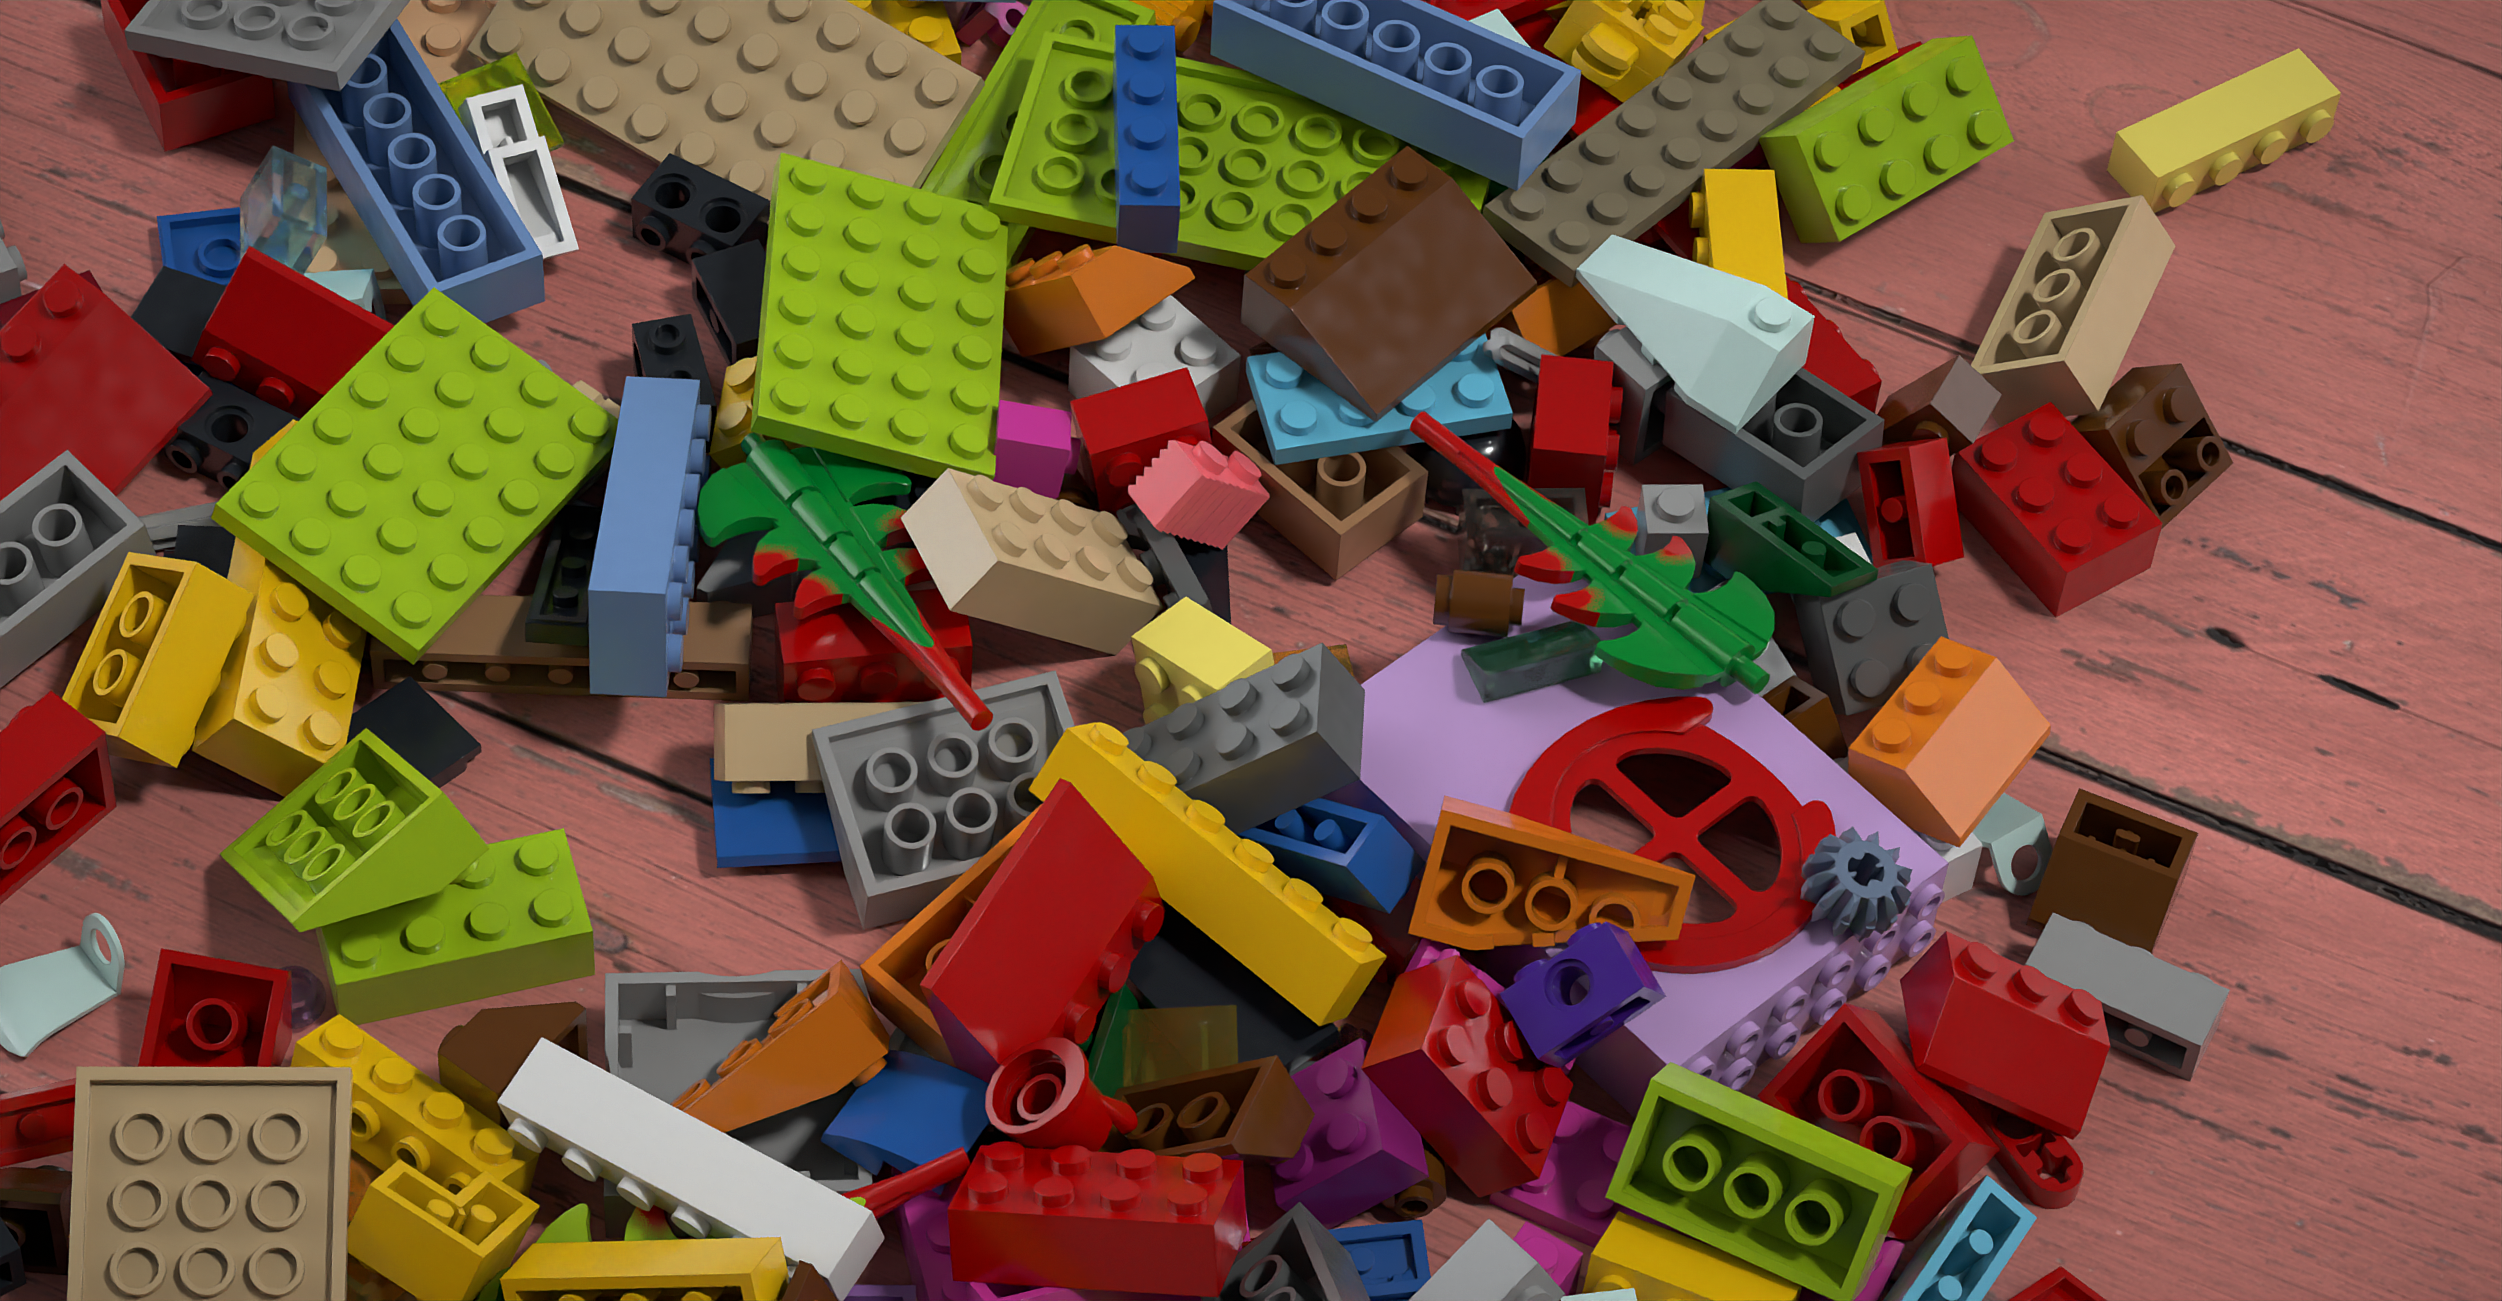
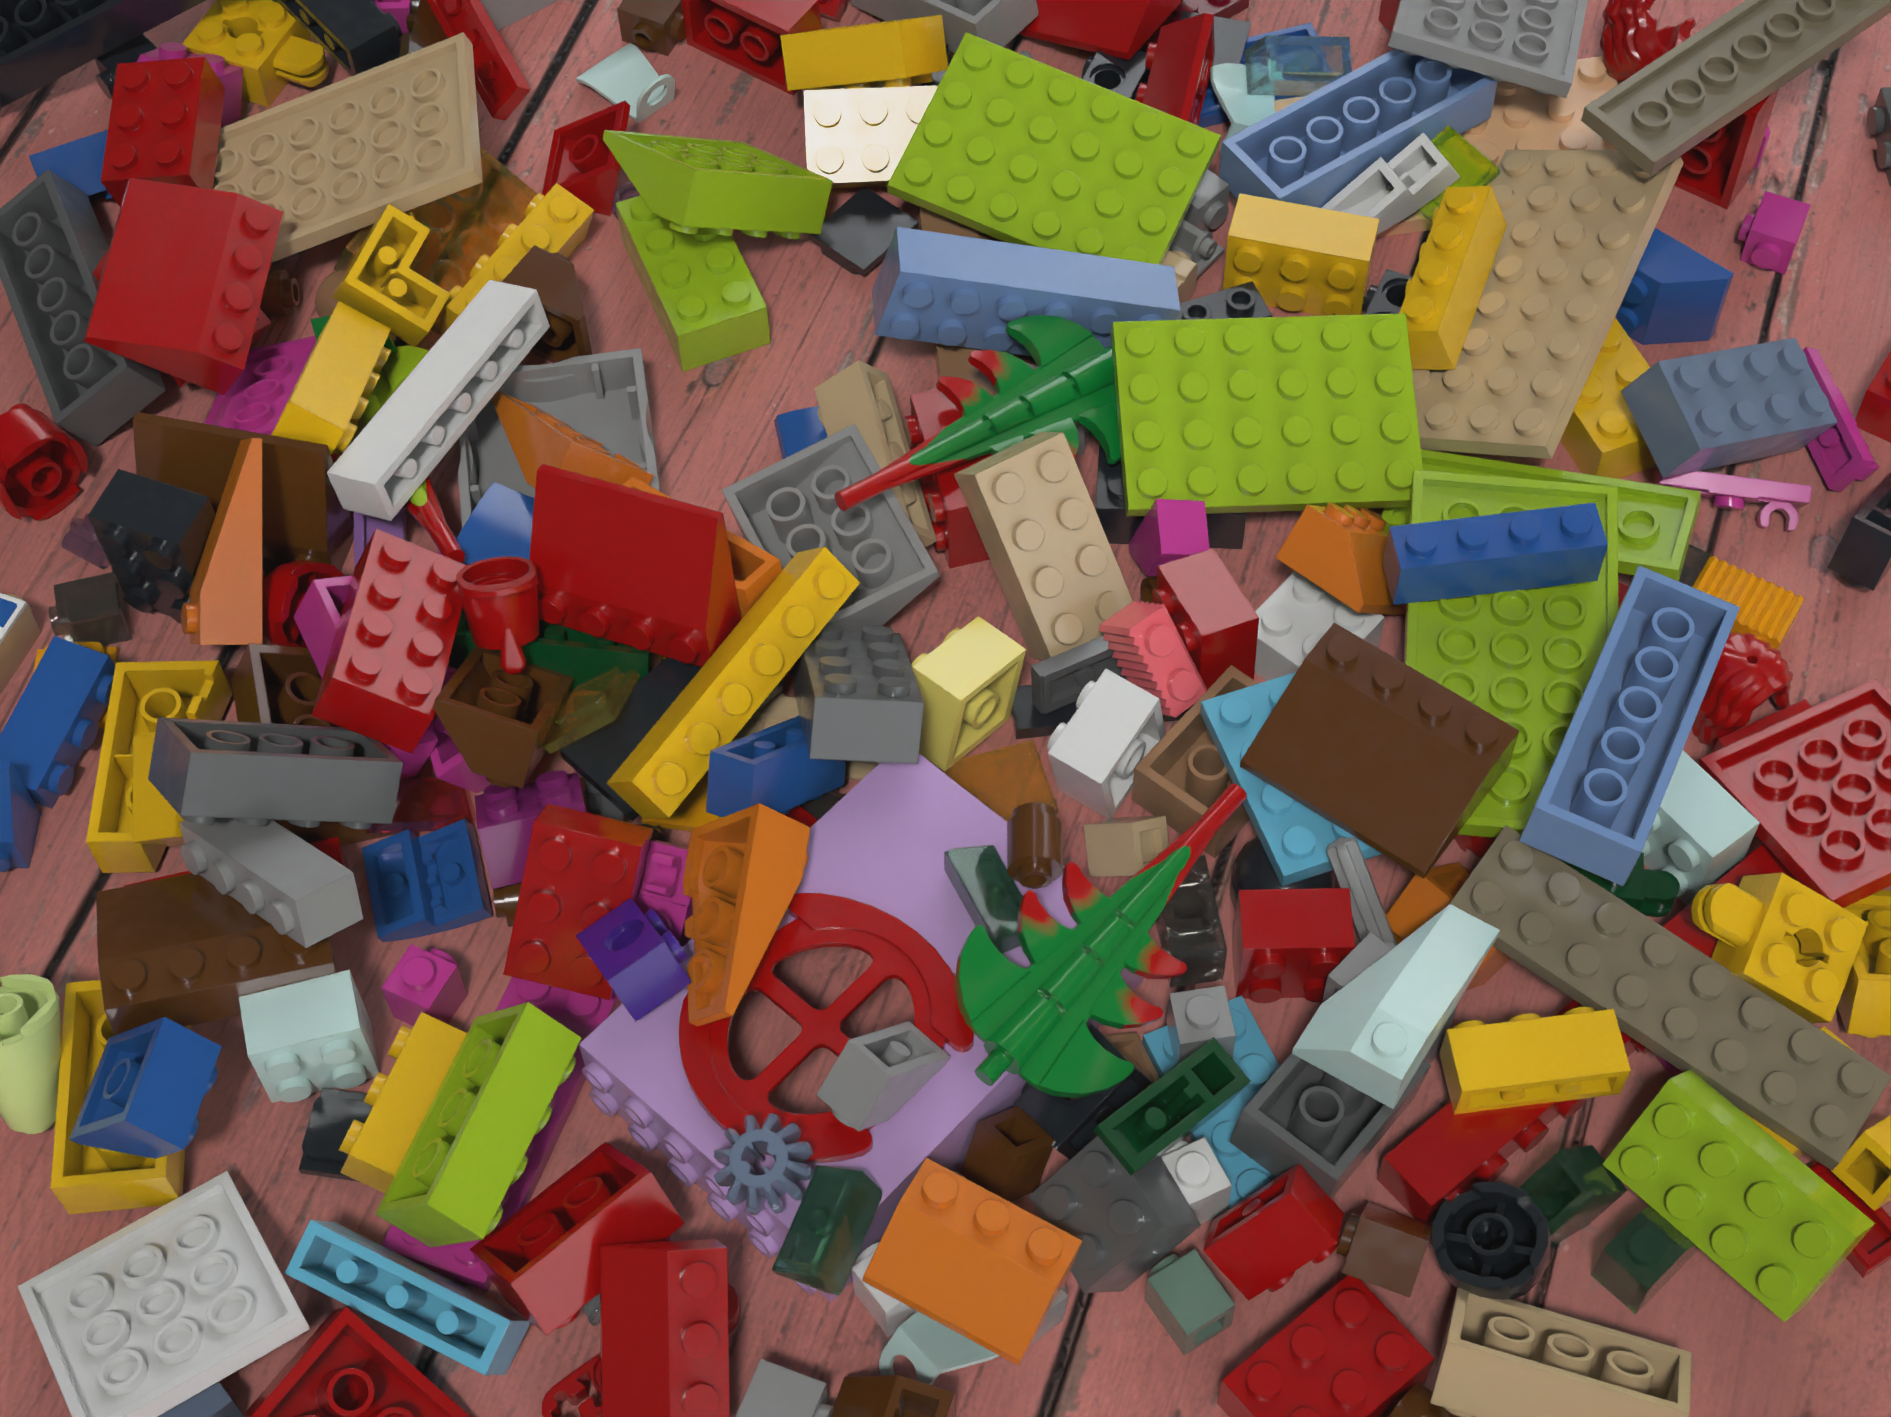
camera: 90 degrees right, 5 degrees up
none -> clear green slope [772,1165,882,1295]
none -> light grey slope [816,1021,950,1131]
none -> white brick [1047,668,1166,819]
none -> tan panel [1084,816,1169,877]
none -> sand green brick [1145,1249,1235,1355]
none -> yellow brick [1222,193,1379,316]
none -> yellow brick [1399,186,1507,370]
none -> black cylinder [1432,1182,1550,1300]
none -> clear green slope [1518,1145,1627,1248]
none -> clear green slope [1591,1206,1699,1315]

